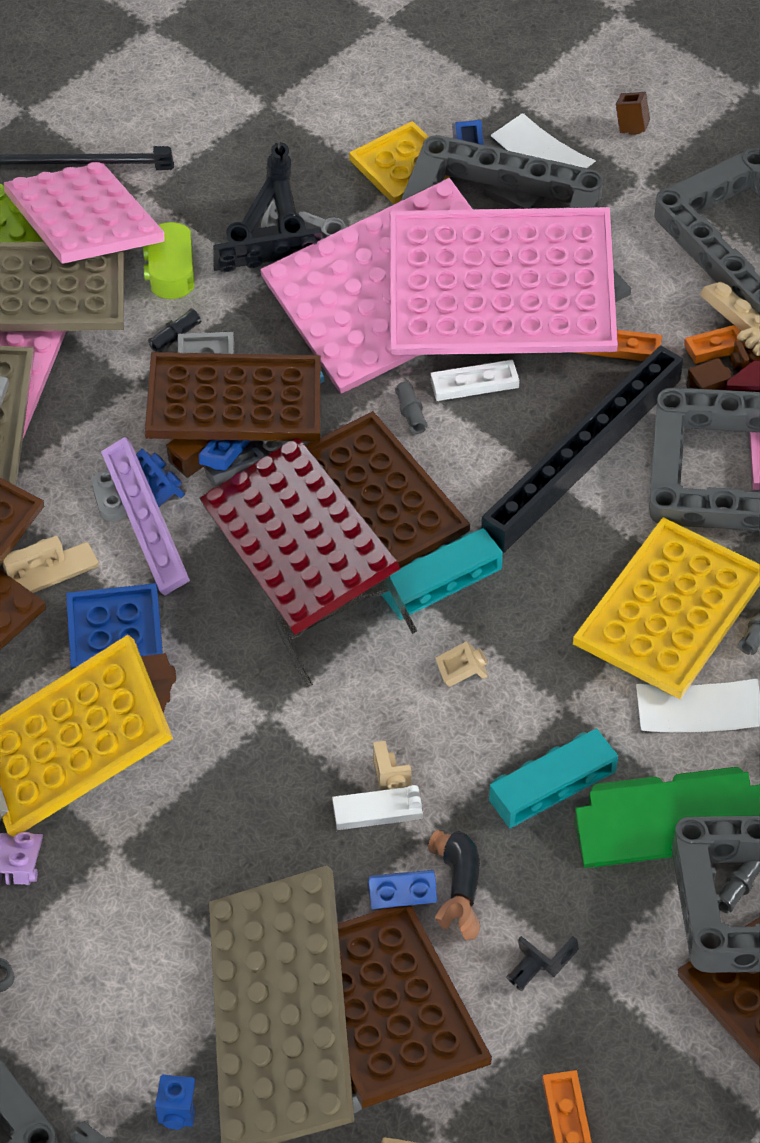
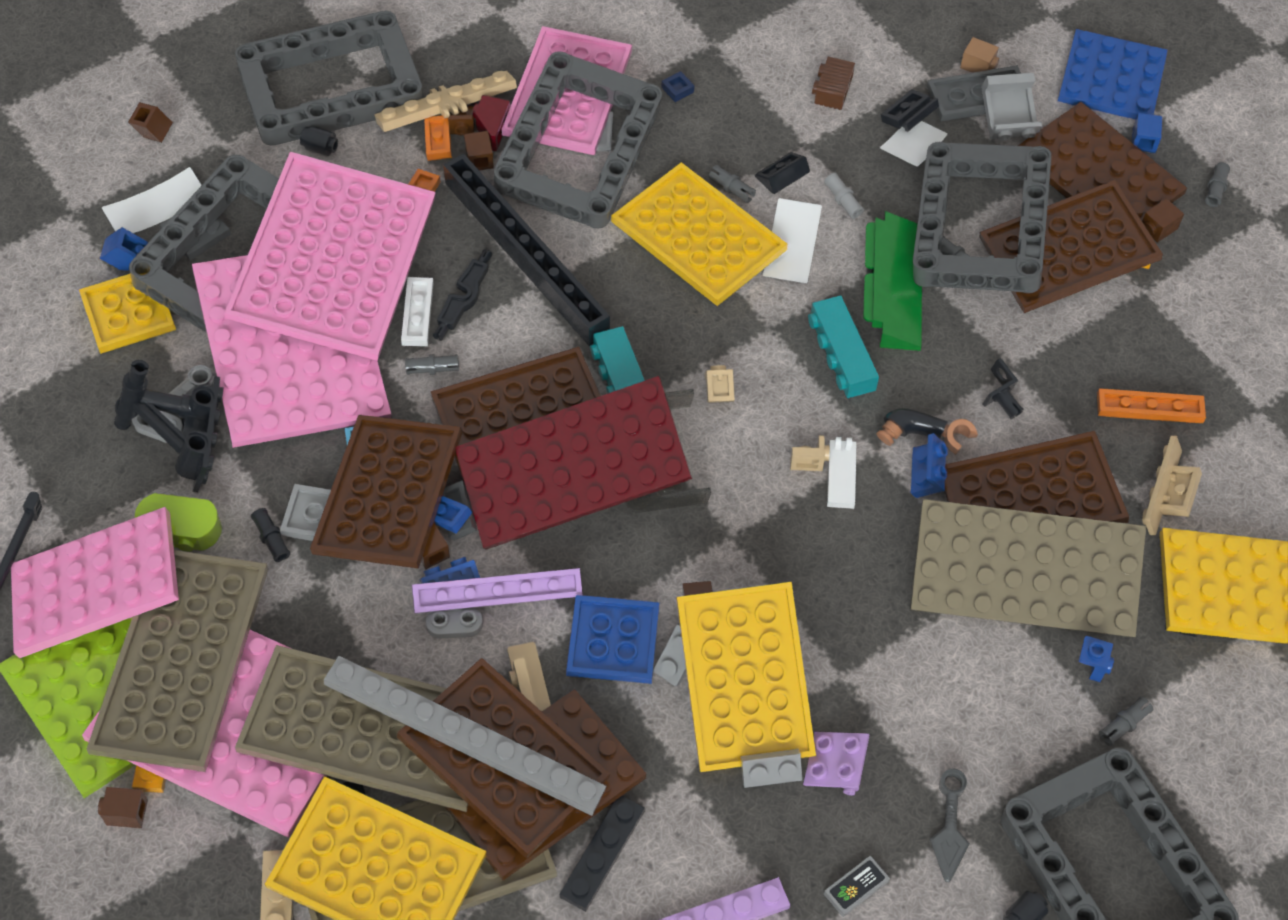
camera: 80 degrees left, 5 degrees up
none -> black brick [300,126,338,156]
none -> black piece [433,249,493,341]

